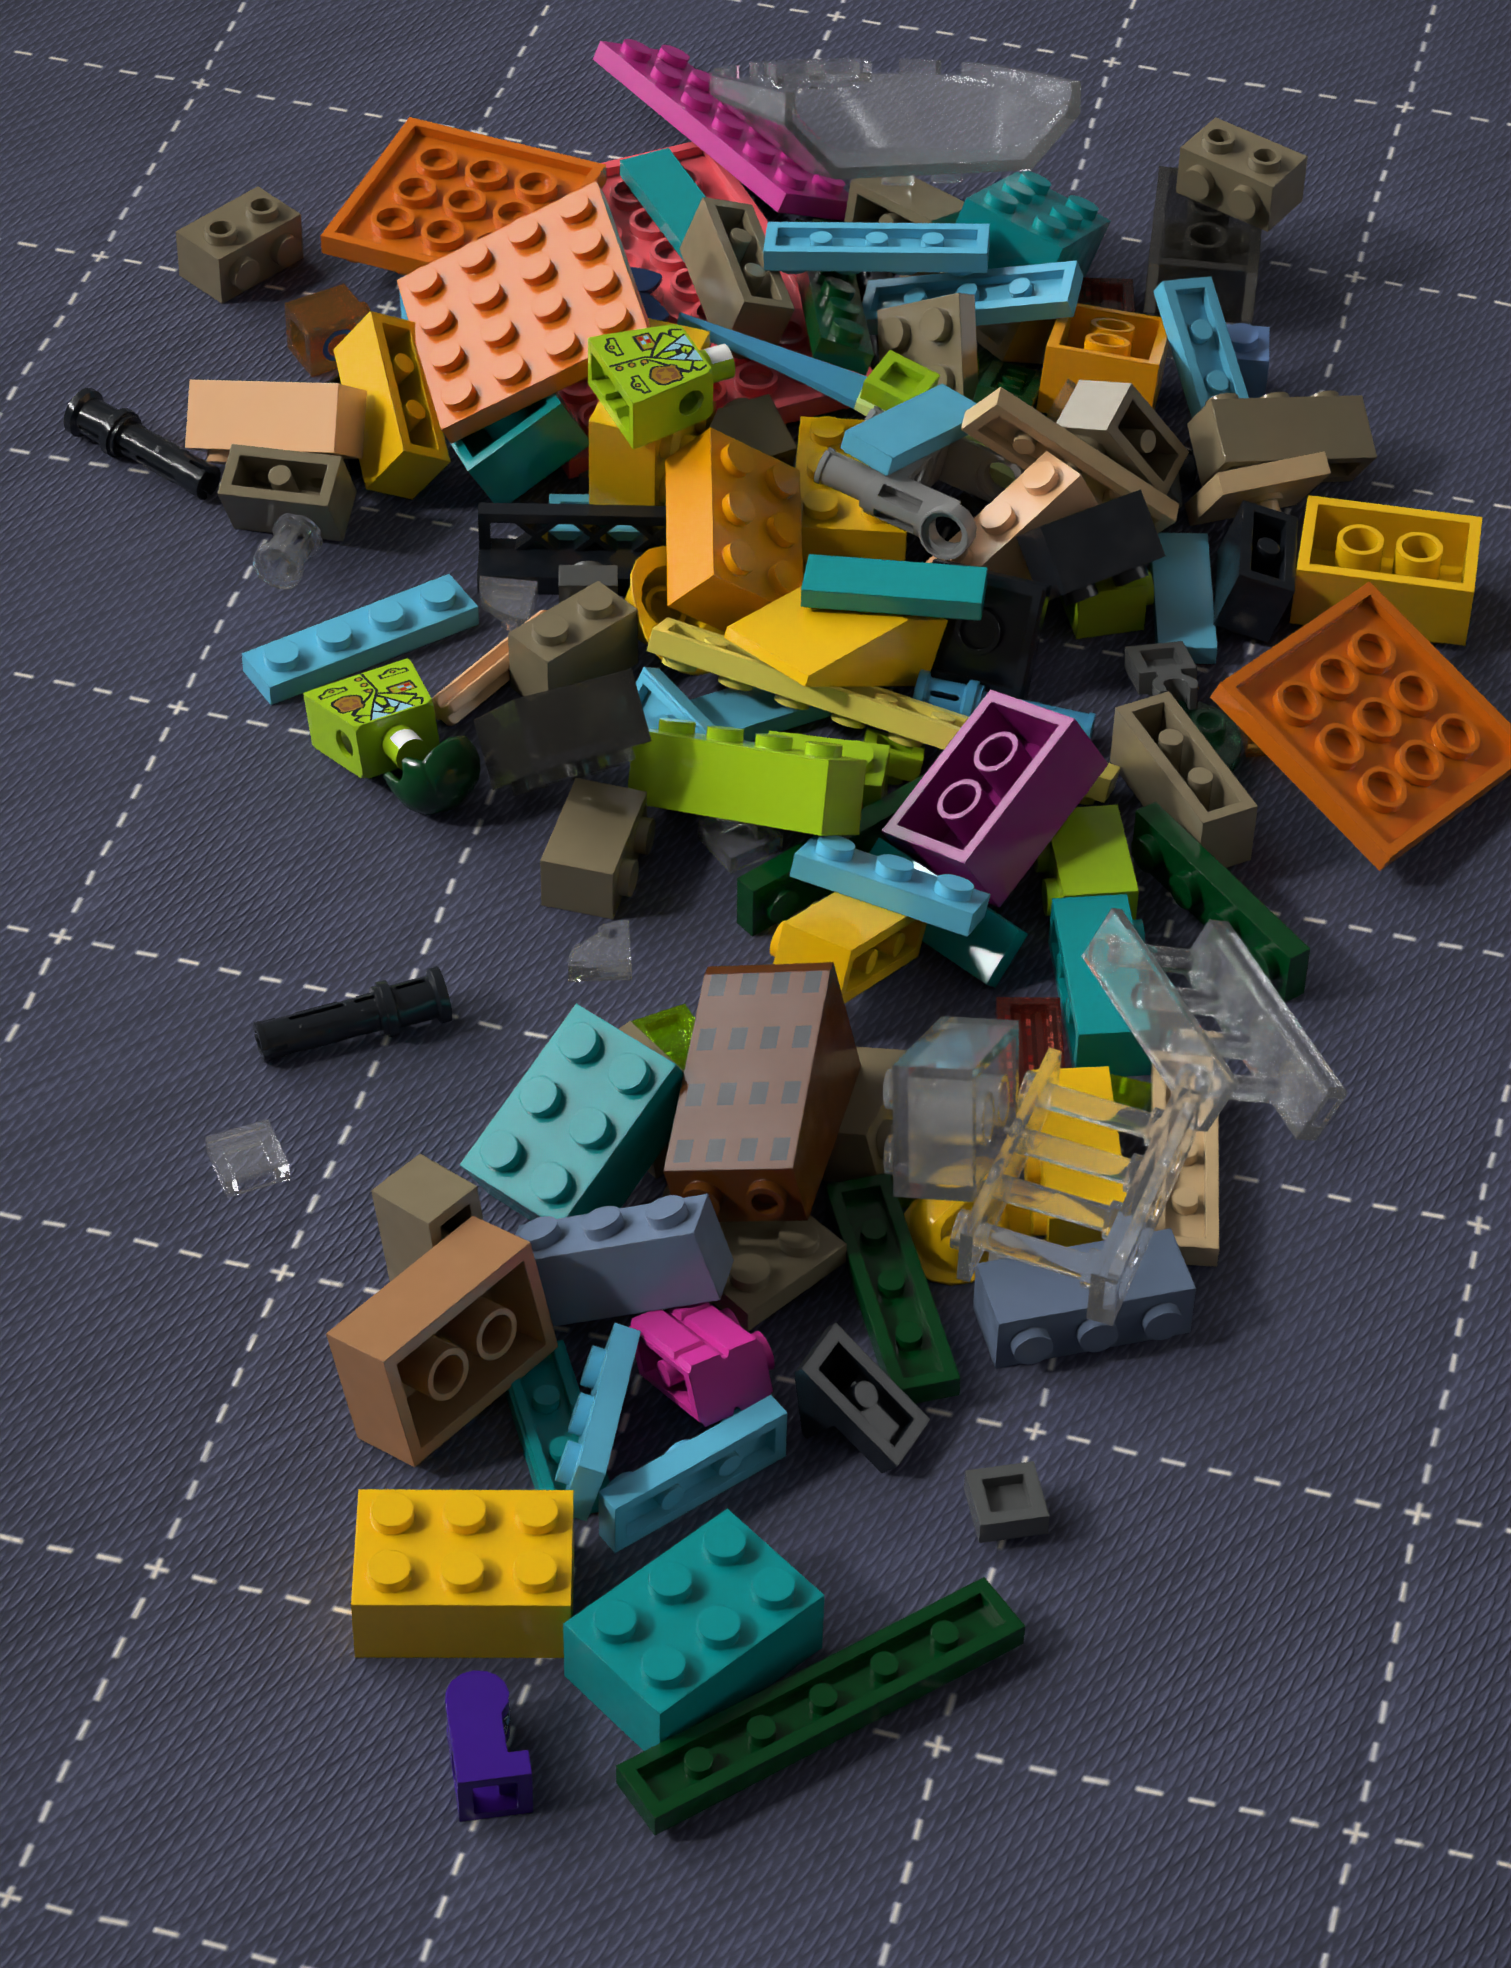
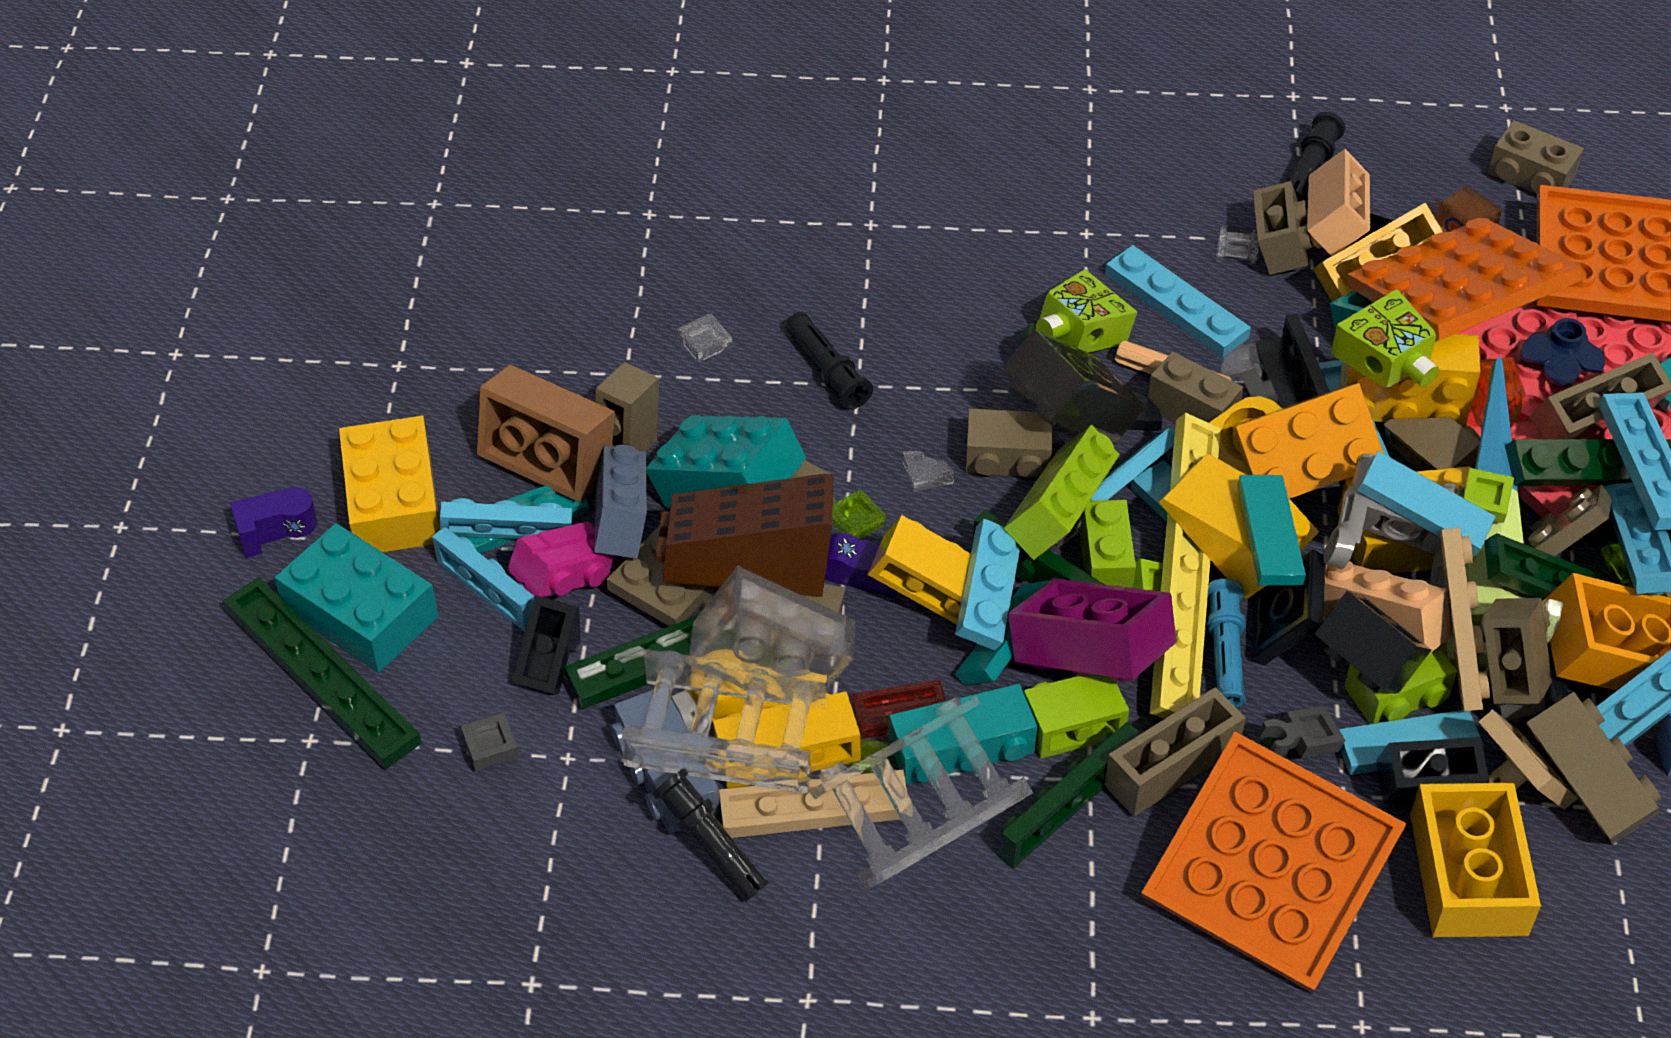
camera: 80 degrees right, 5 degrees up
none -> black pin [651,767,769,902]

